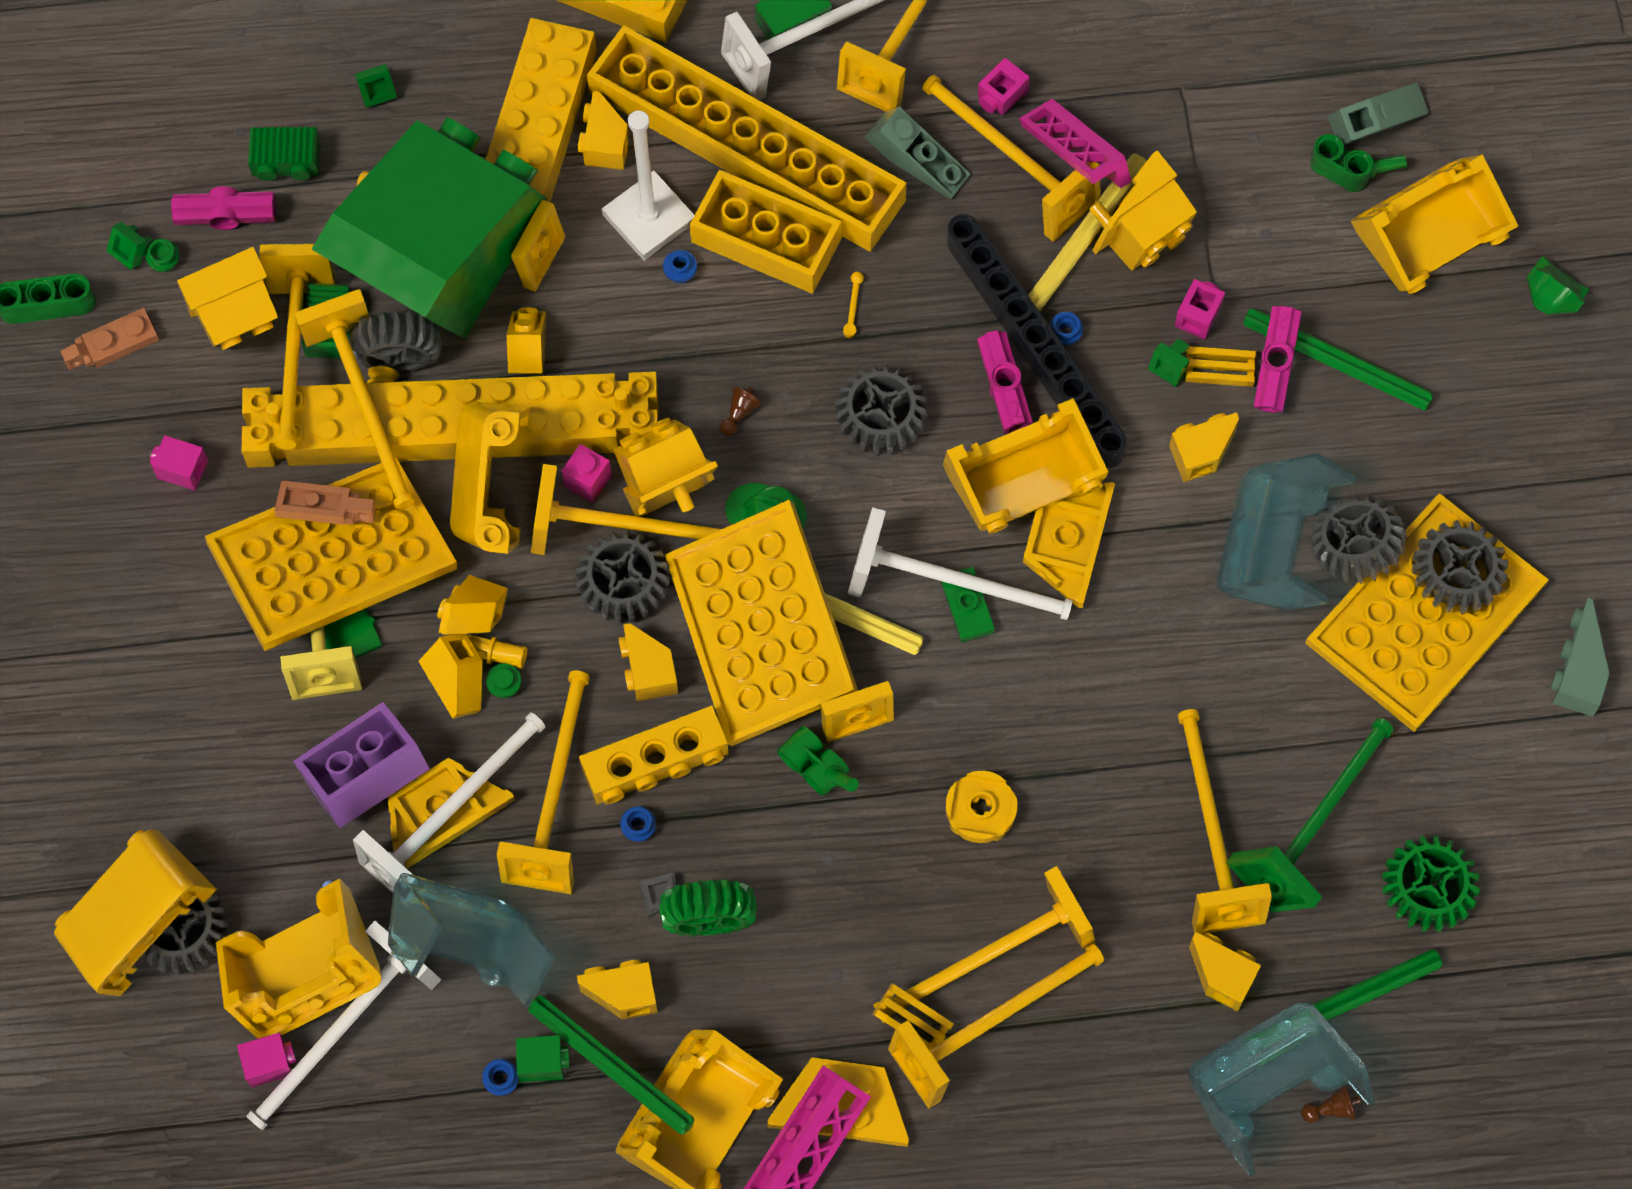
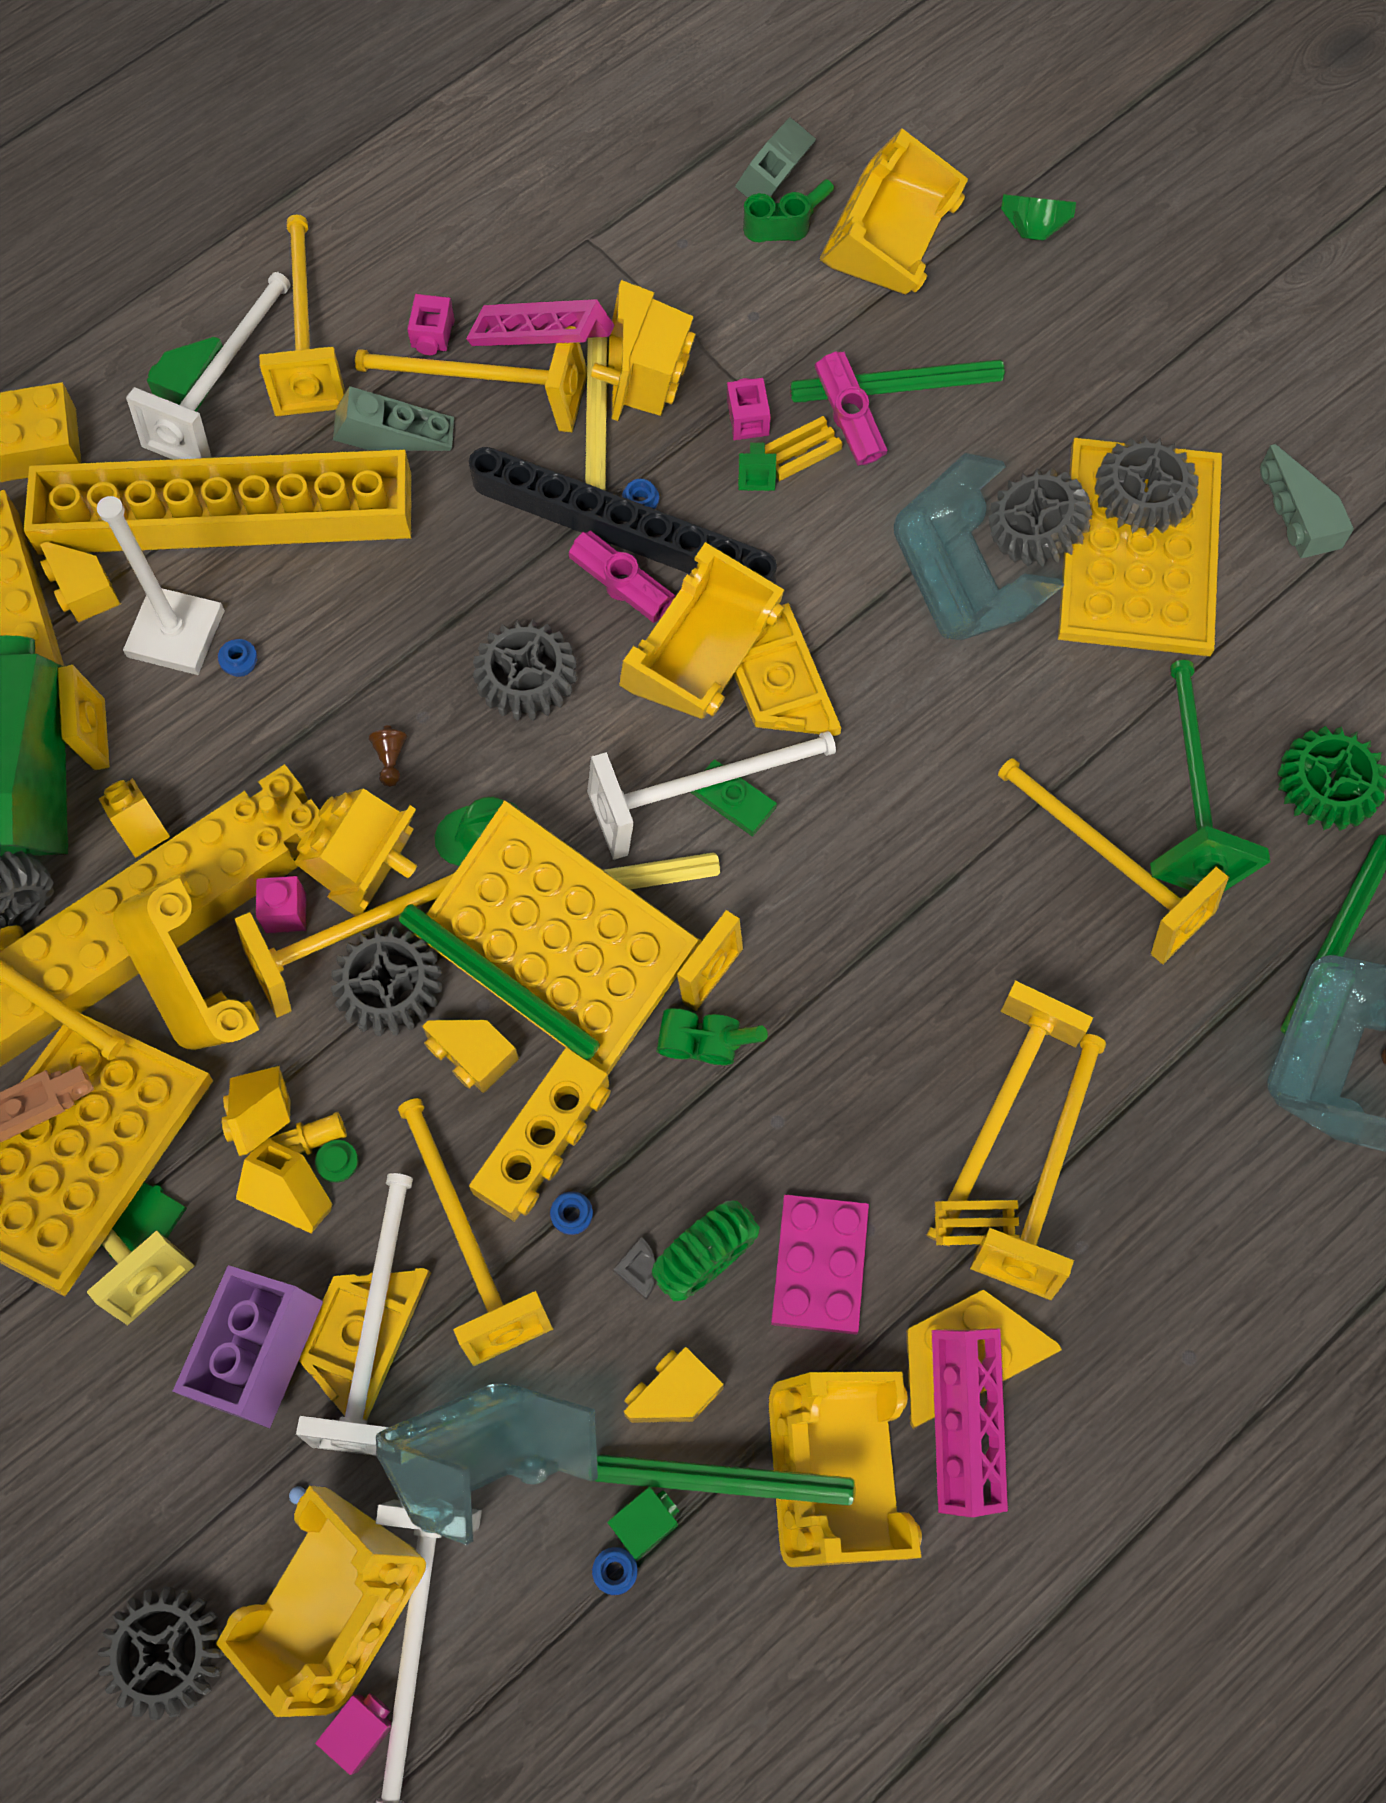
camera: 35 degrees left, 0 degrees up
yellow windscreen [54,829,217,996] -> none
yellow brick [690,169,842,294] -> none
yellow hinge [843,272,864,338] -> none
yellow plate [945,771,1017,843] -> none
yellow slope [1169,412,1239,482] -> none
yellow slope [1189,932,1261,1012] -> none
none -> green axle [398,904,600,1060]
none -> dark pink plate [771,1195,869,1335]

